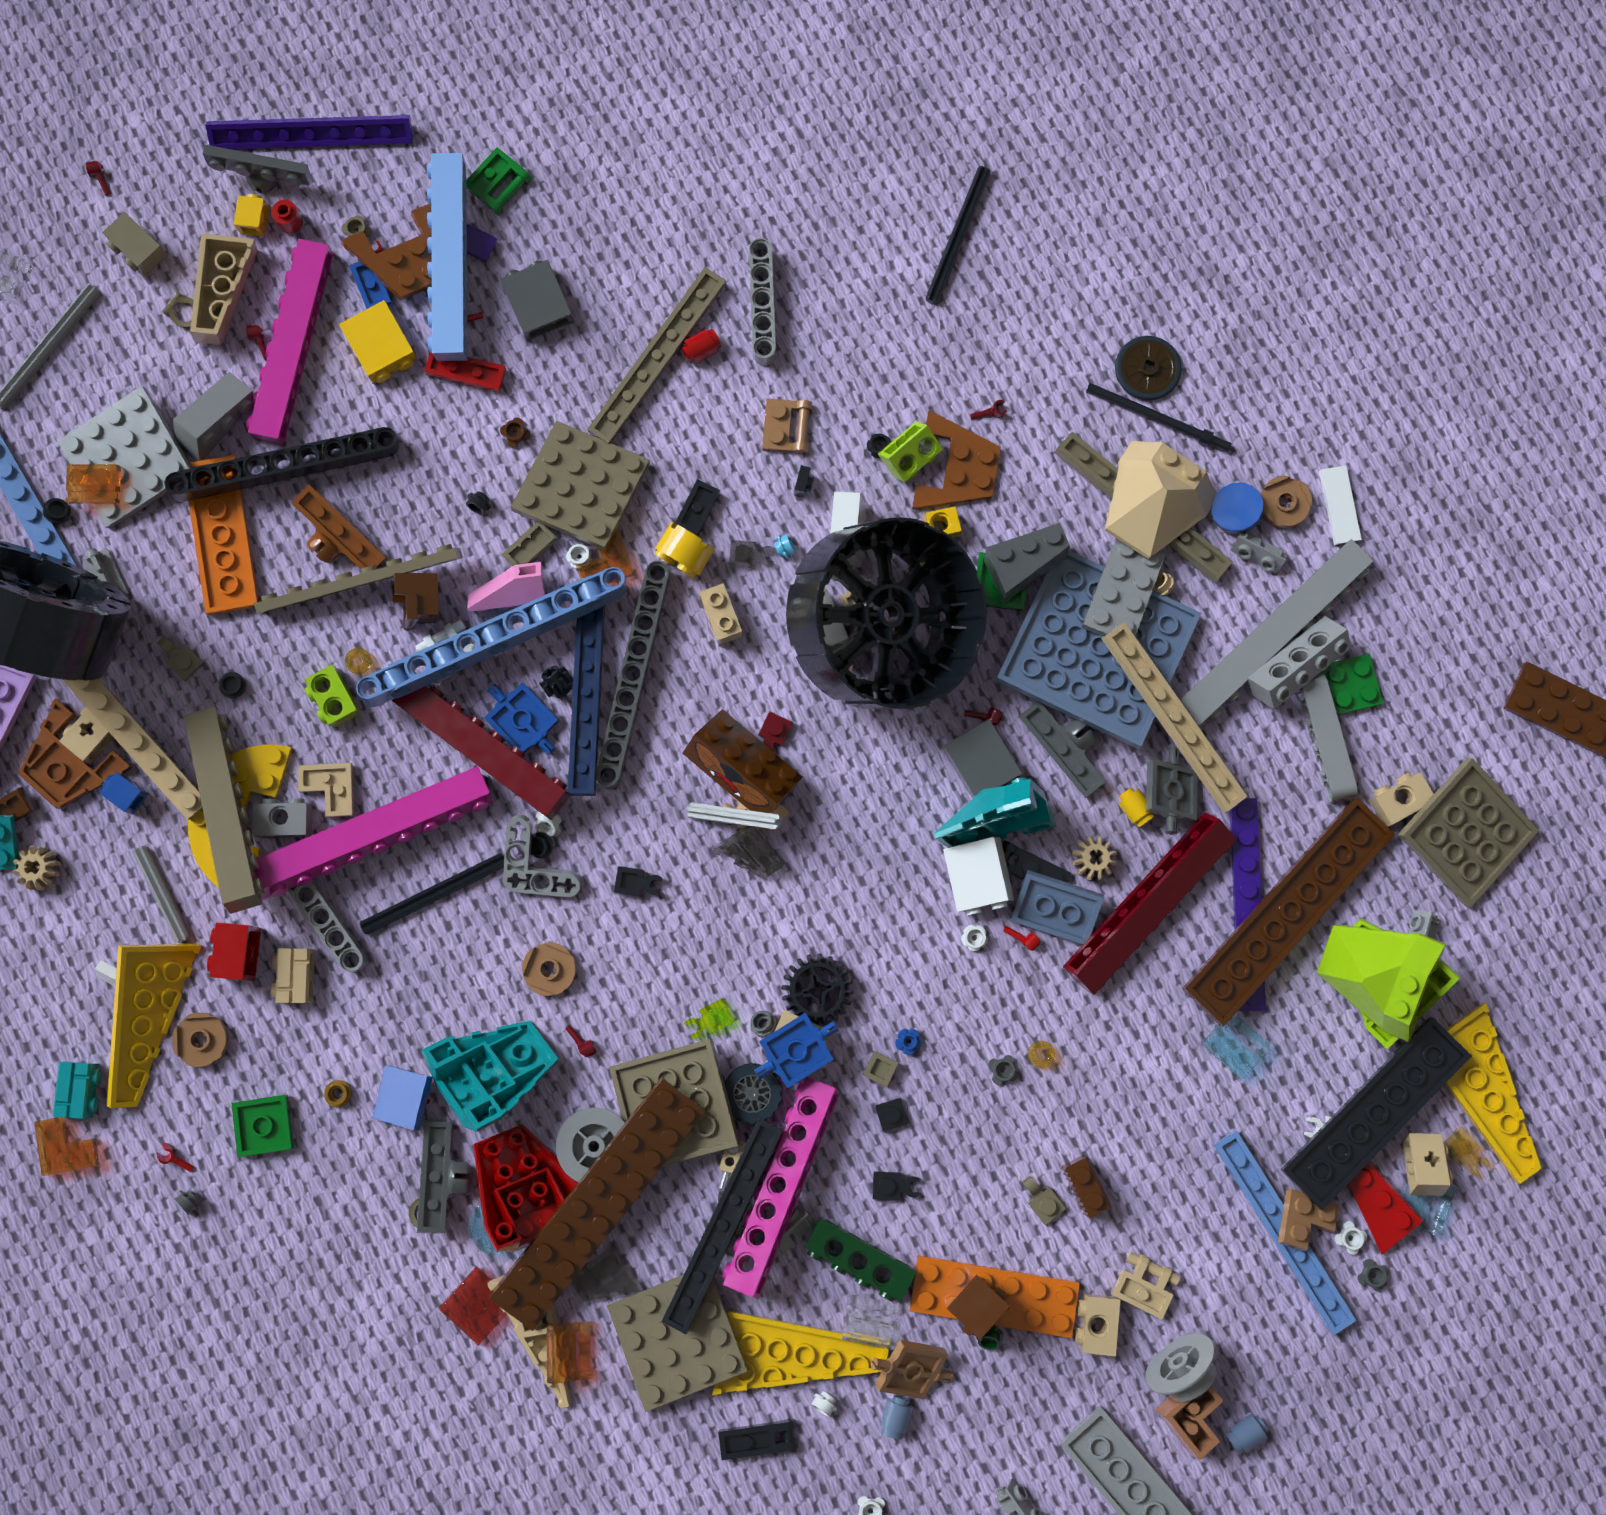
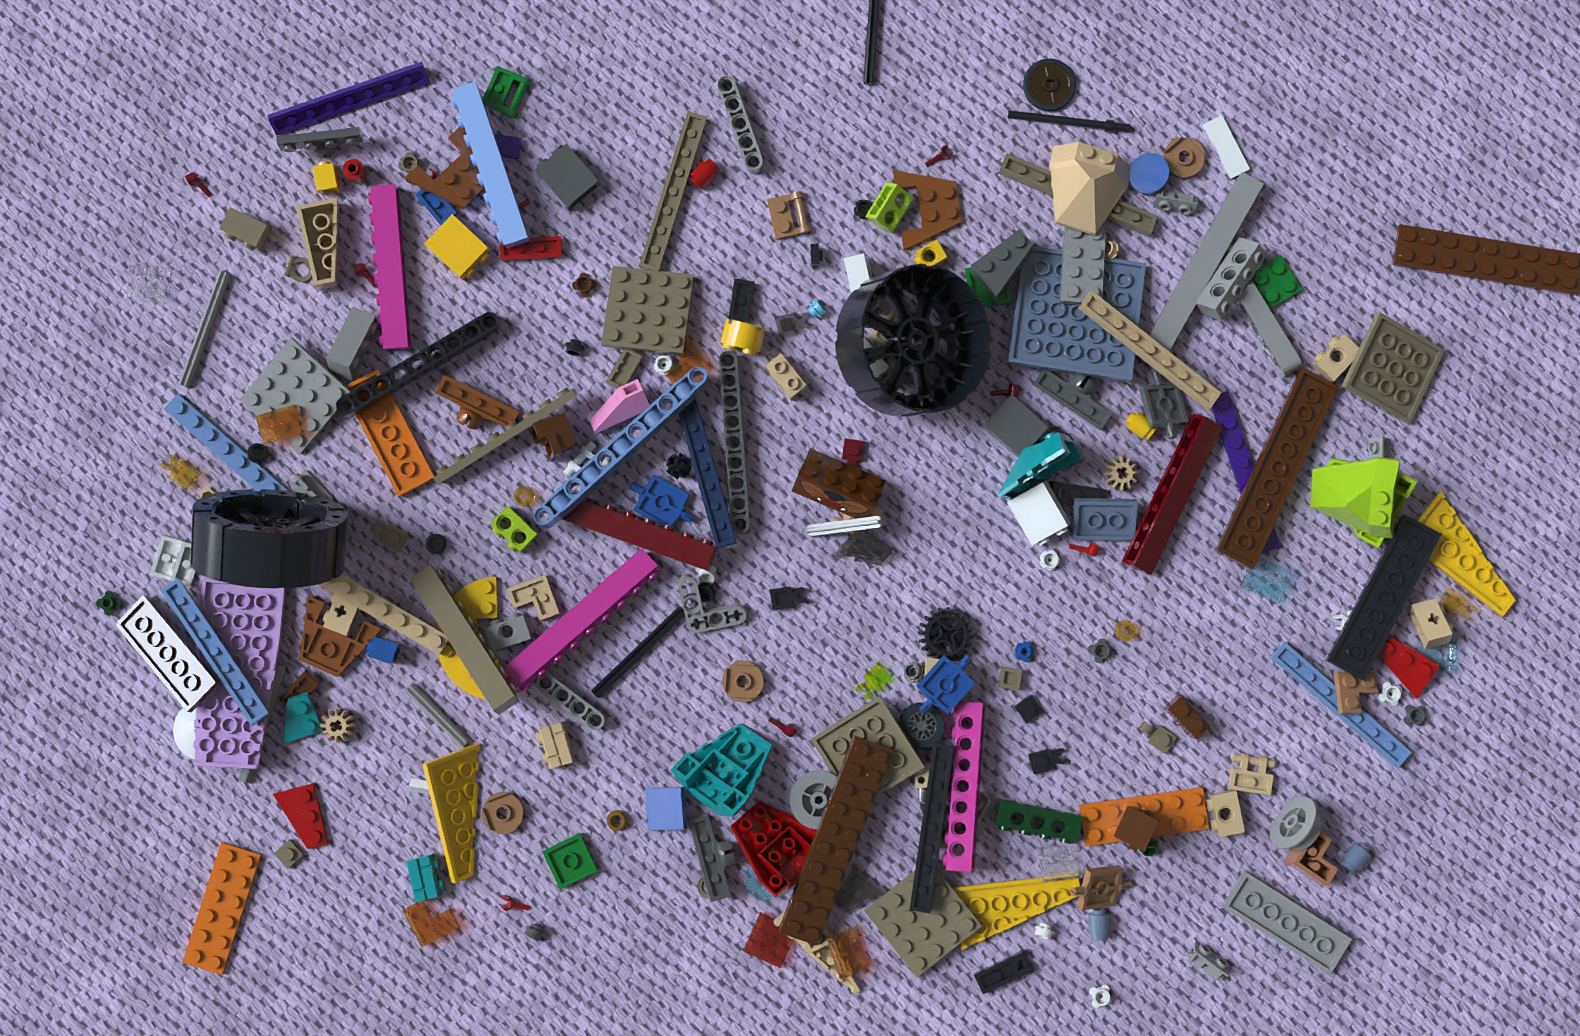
camera: 10 degrees left, 5 degrees up
red brick [207,922,261,981] -> none

